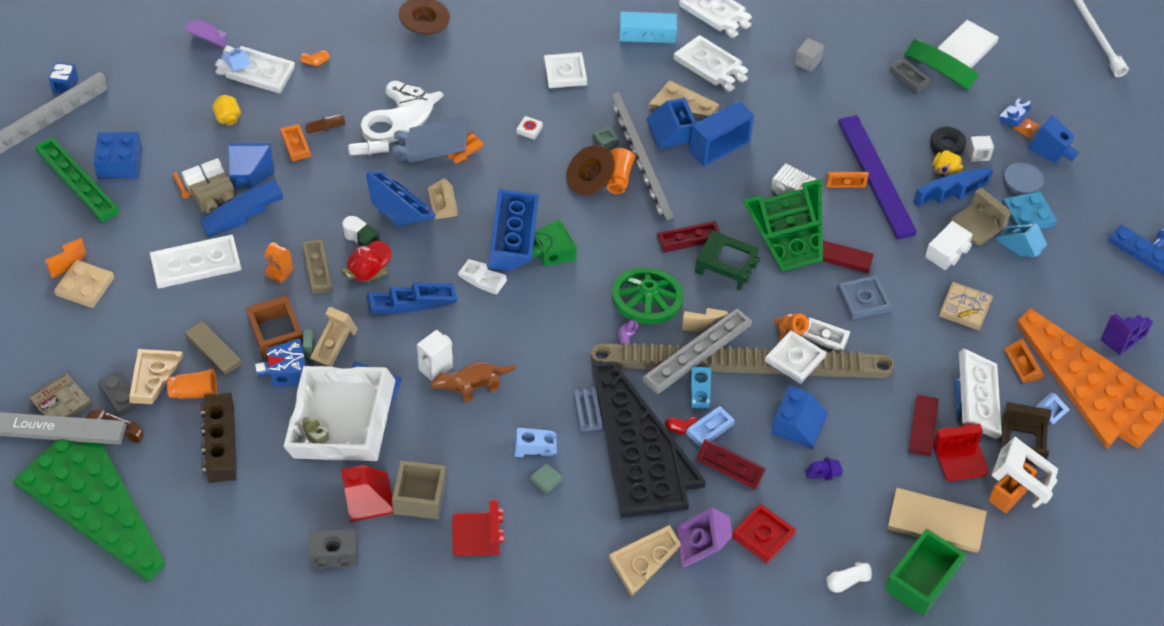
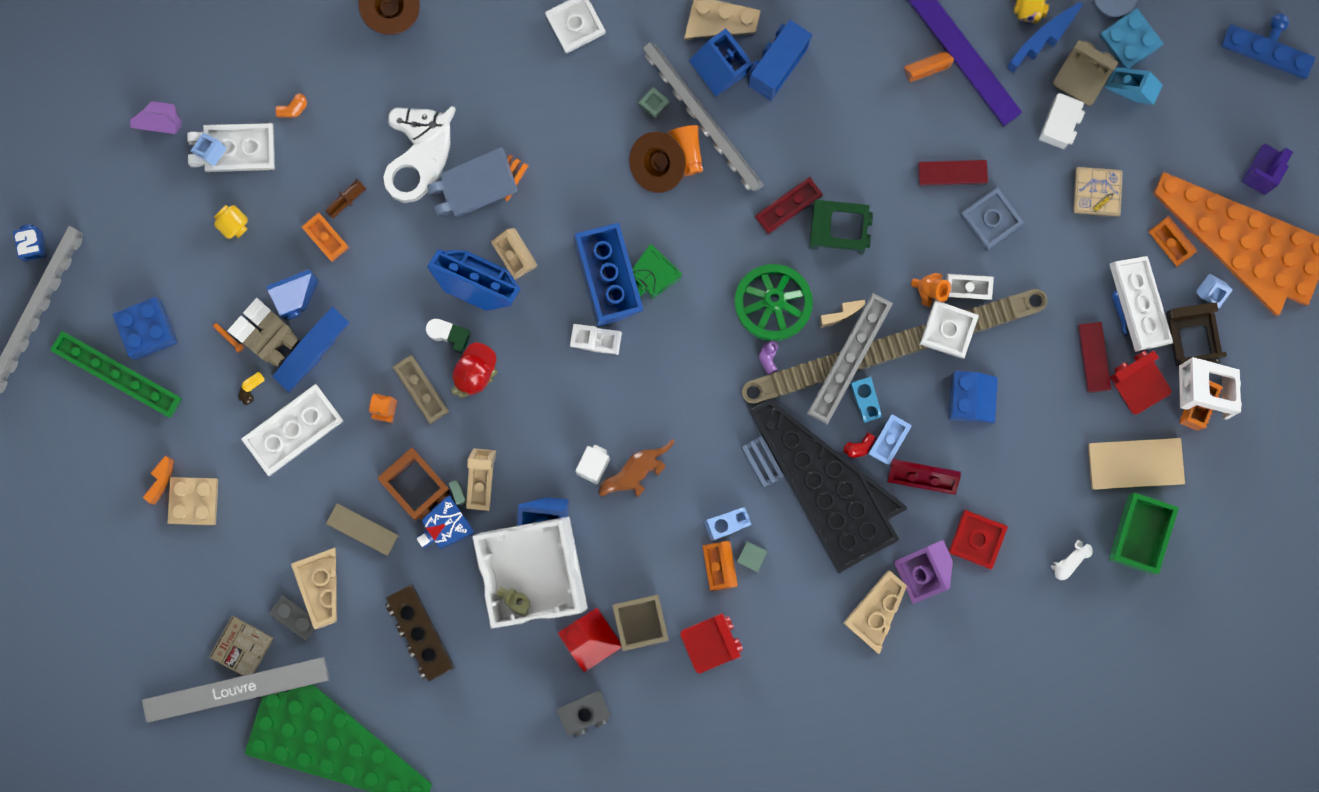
camera: 20 degrees left, 30 degrees up
reddish brown bar [86,409,144,443] -> none
orange plant [167,368,217,399] -> none
white axle [348,140,389,156] -> none
blue slope [366,282,458,314] -> none
white tile [517,116,543,140] -> none
green wedge [742,178,823,272] -> none
white brick [771,163,816,195] -> none
dark purple piece [805,457,843,480] -> none
none -> arm [238,372,265,405]
none -> orange slope [702,541,738,591]

